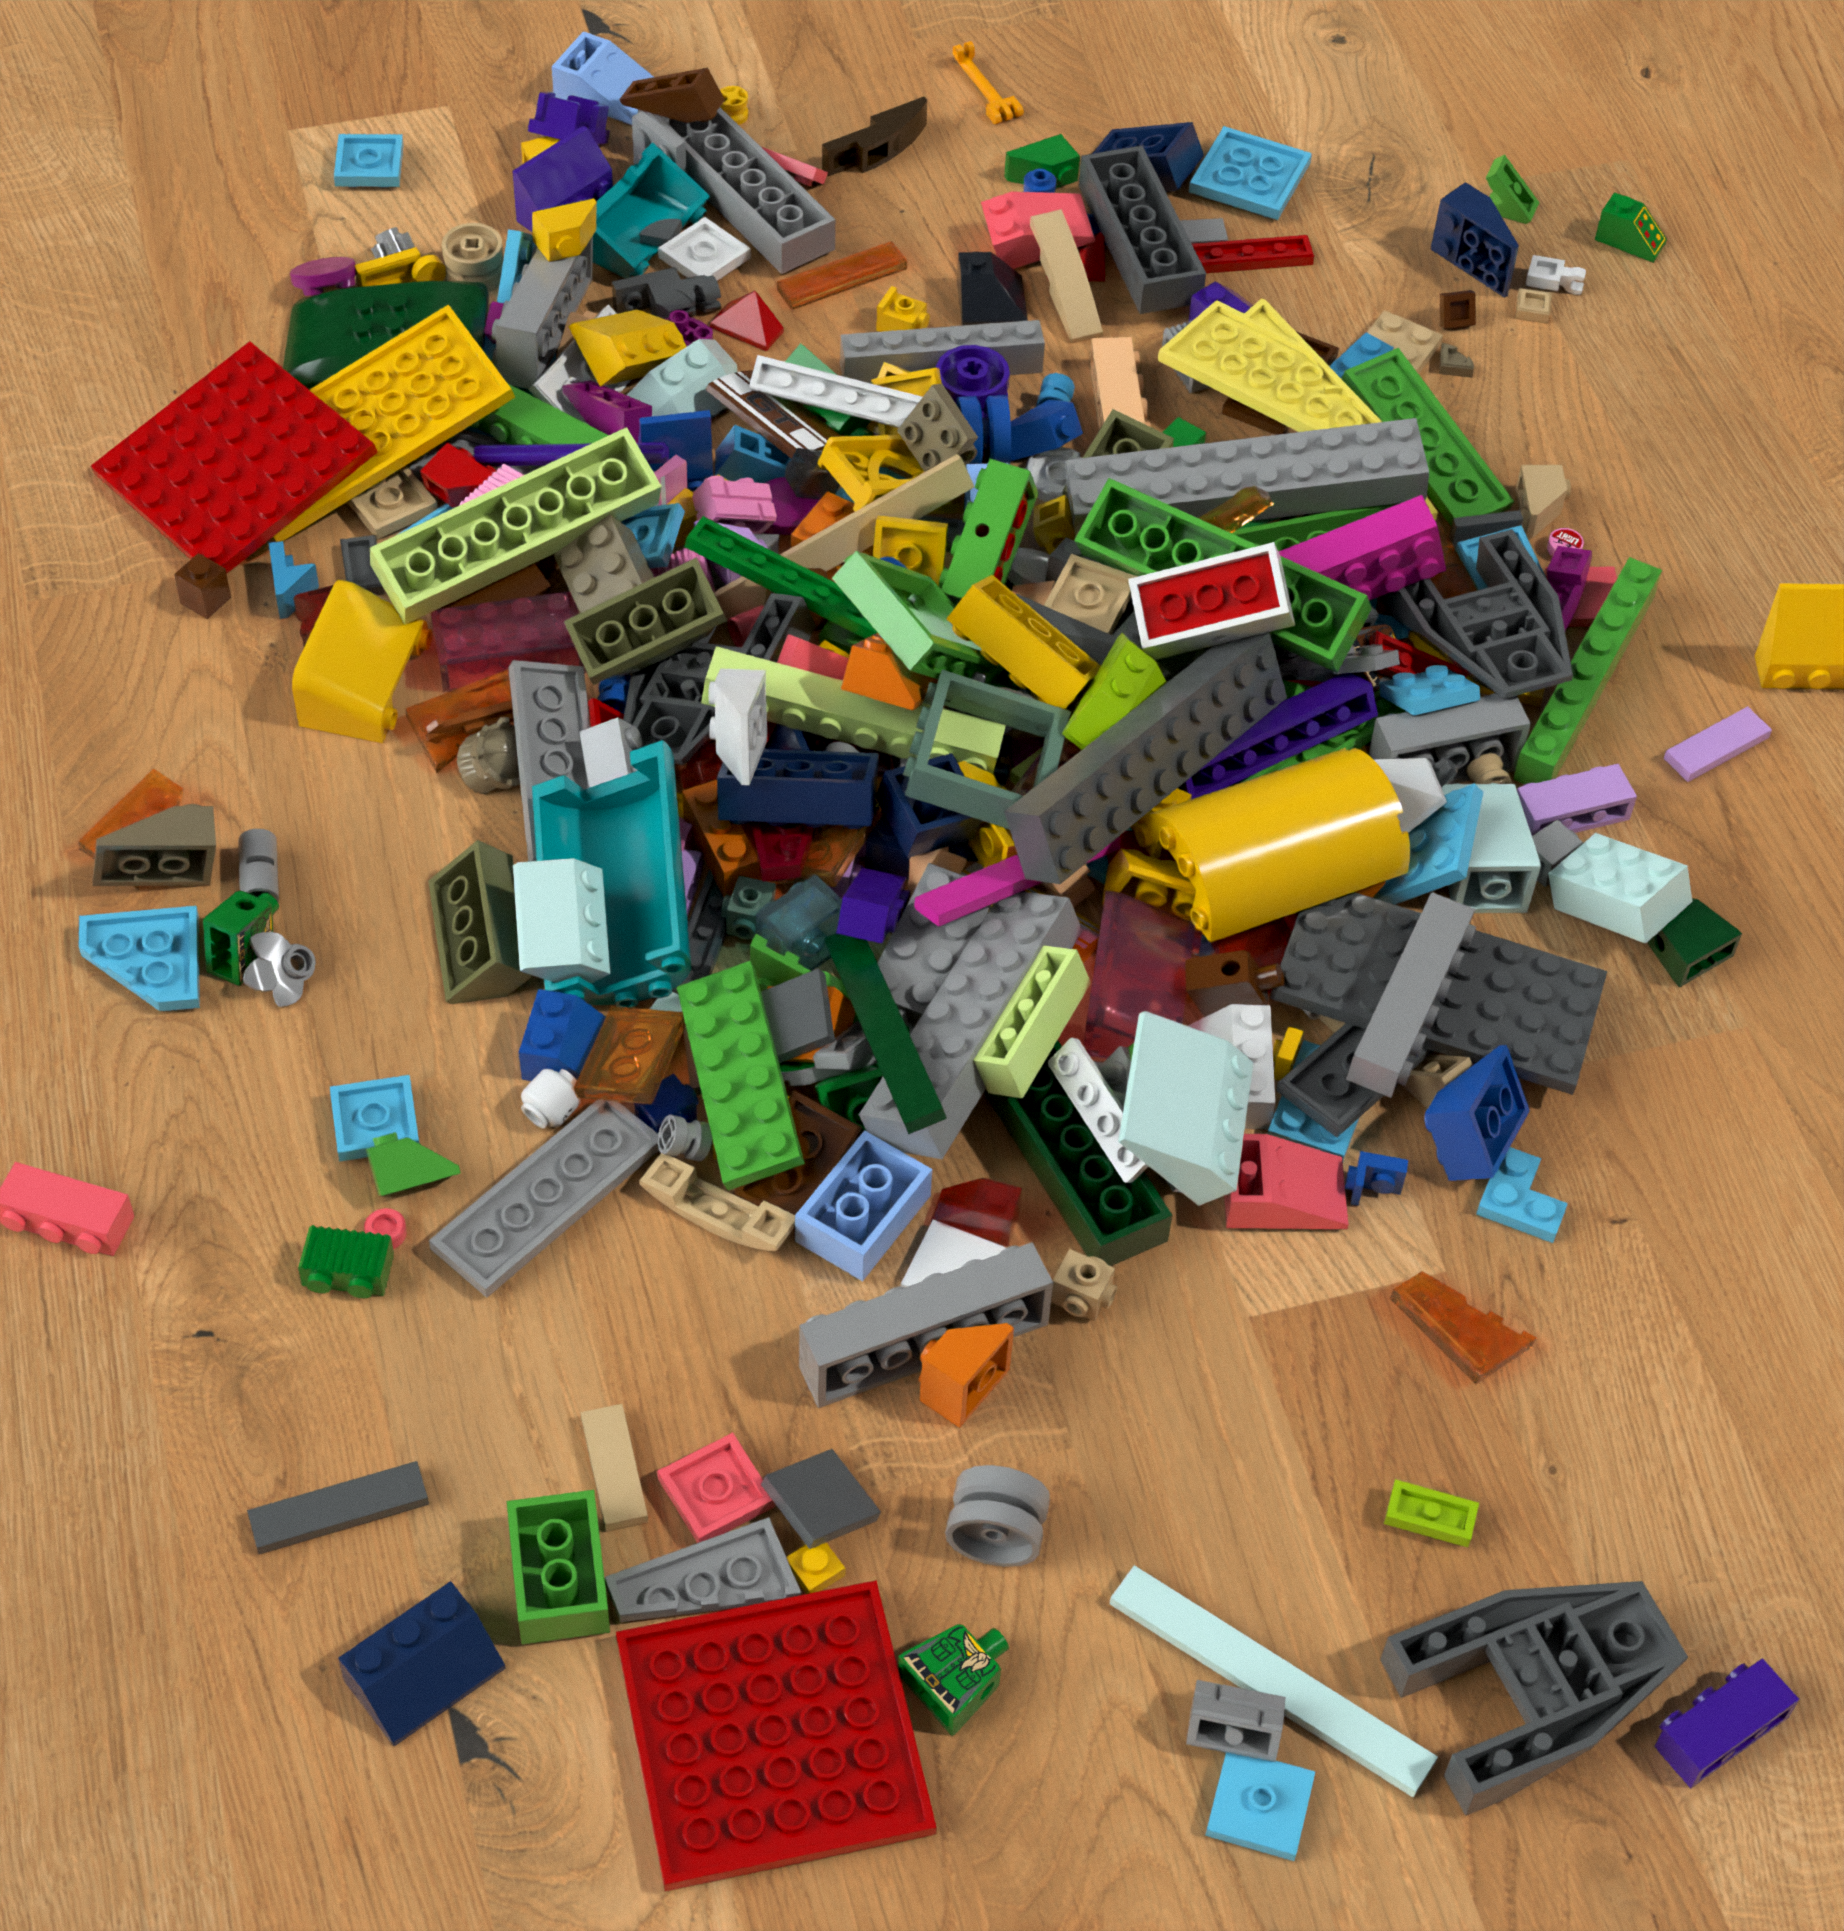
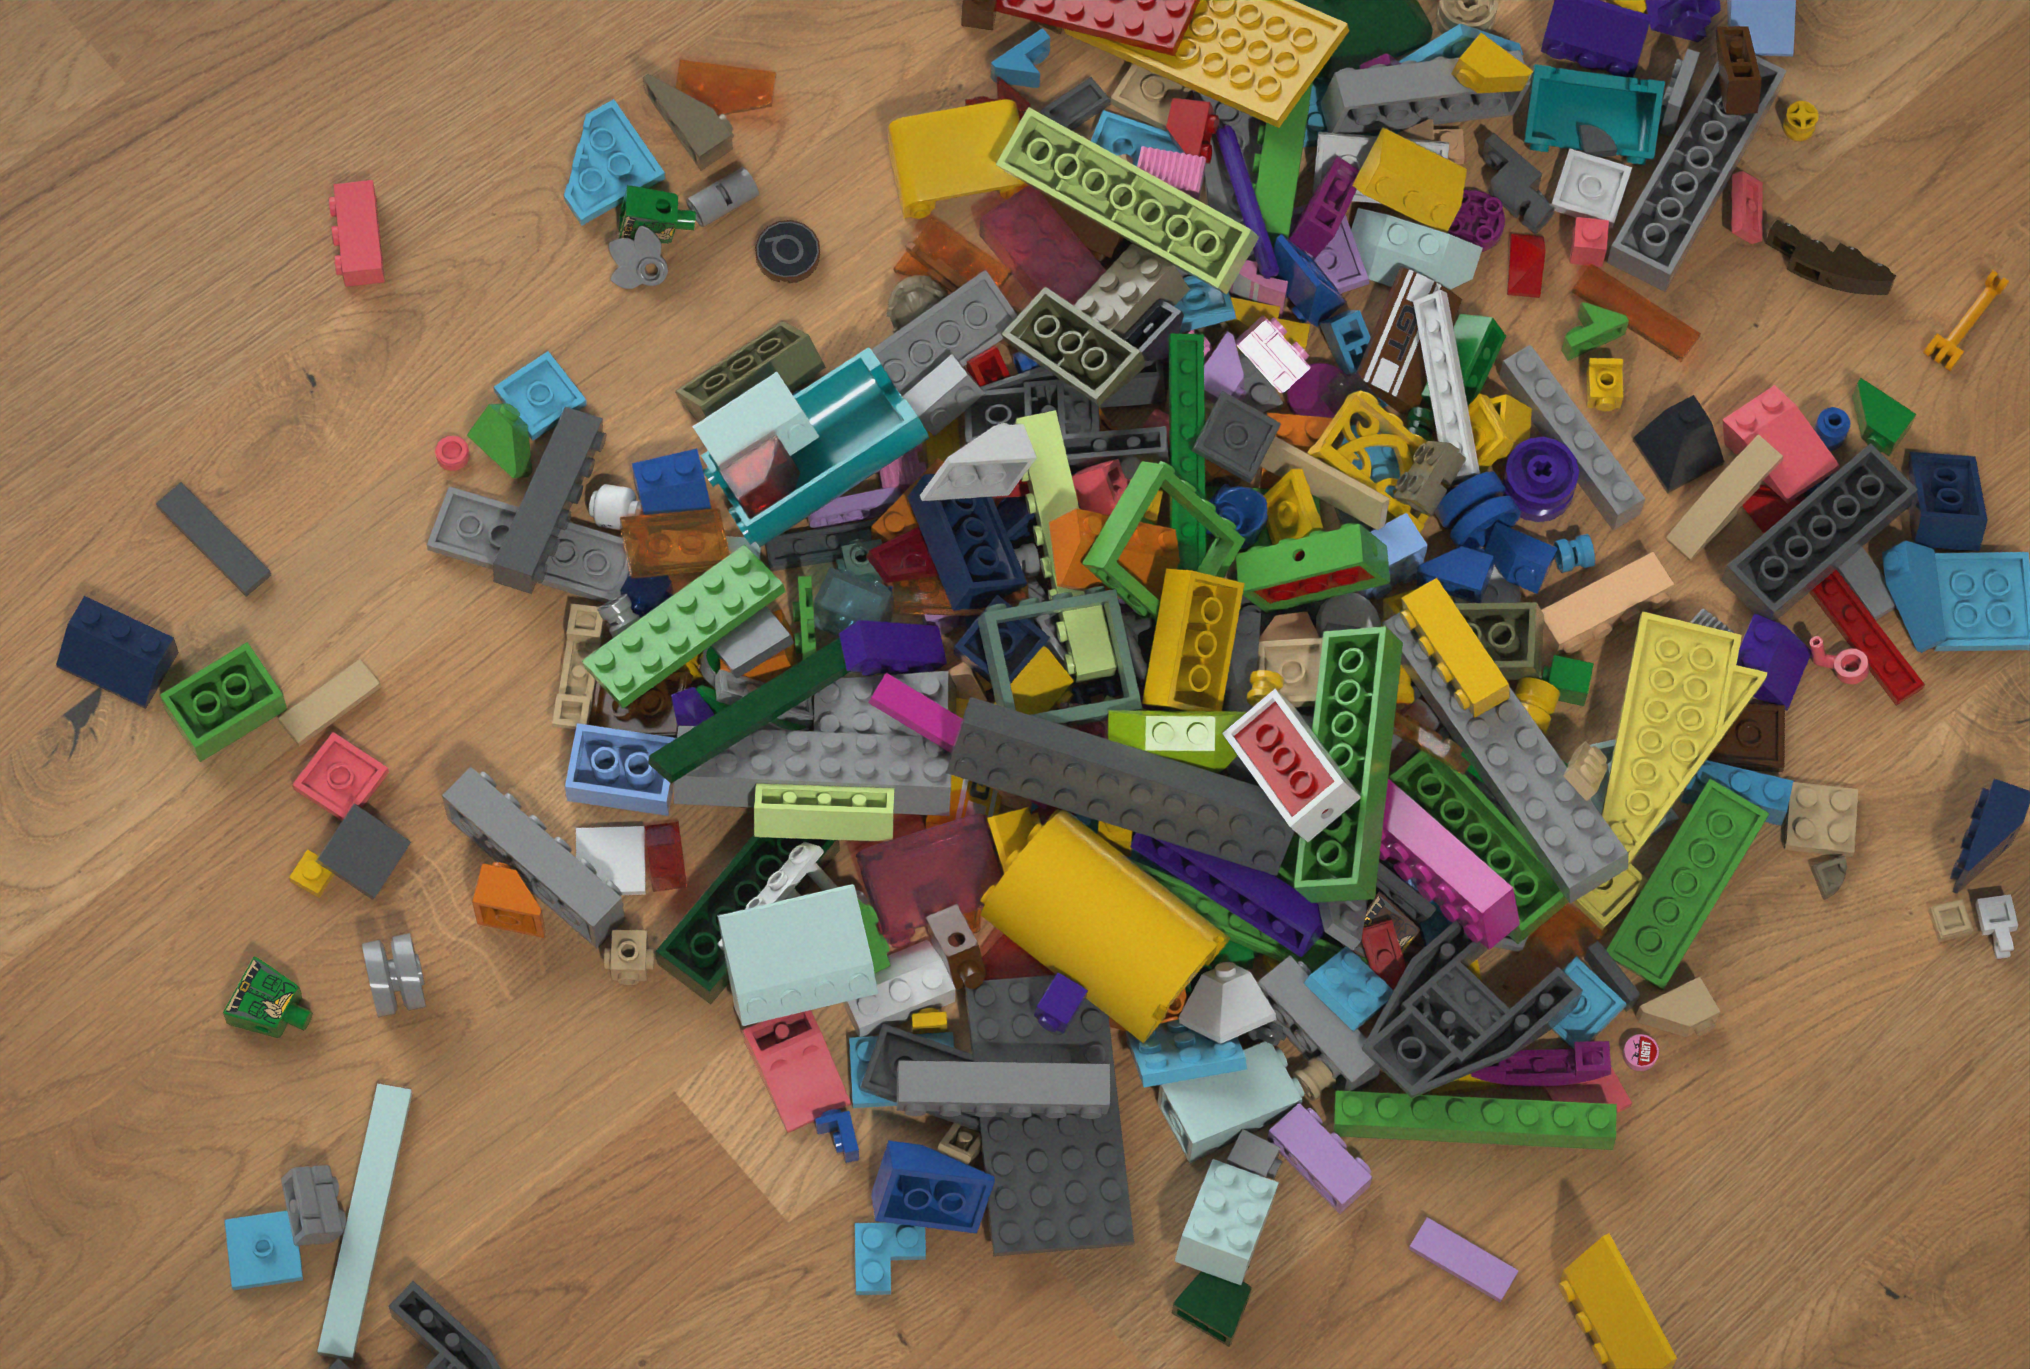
camera: 65 degrees right, 15 degrees up
green brick [298,1225,394,1299] -> none
light grey wing [605,1517,801,1622] -> none
red plate [616,1580,937,1892] -> none
lime plate [1384,1479,1479,1548] -> none
clear orange wing [1390,1271,1537,1384] -> none
reddish brown tile [1440,290,1476,329] -> none
none -> dark grey brick [493,407,607,594]
none -> dark purple slope [671,687,714,726]
none -> clear red slope [720,435,800,519]
none -> black tile [755,220,820,283]
none -> dark purple brick [1034,973,1088,1034]
none -> black slope [1122,298,1184,361]
none -> dark grey tile [1191,391,1281,483]
none -> yellow wheel [1247,670,1284,707]
none -> yellow brick [1400,578,1510,718]
none -> blue slope [1417,546,1494,603]
none -> bright green slope [1561,302,1629,361]
none -> tan plate [1563,741,1608,801]
none -> coral brick [1570,217,1609,267]
none -> coral plate [1809,636,1869,684]
none -> dark azure slope [1882,541,1946,653]

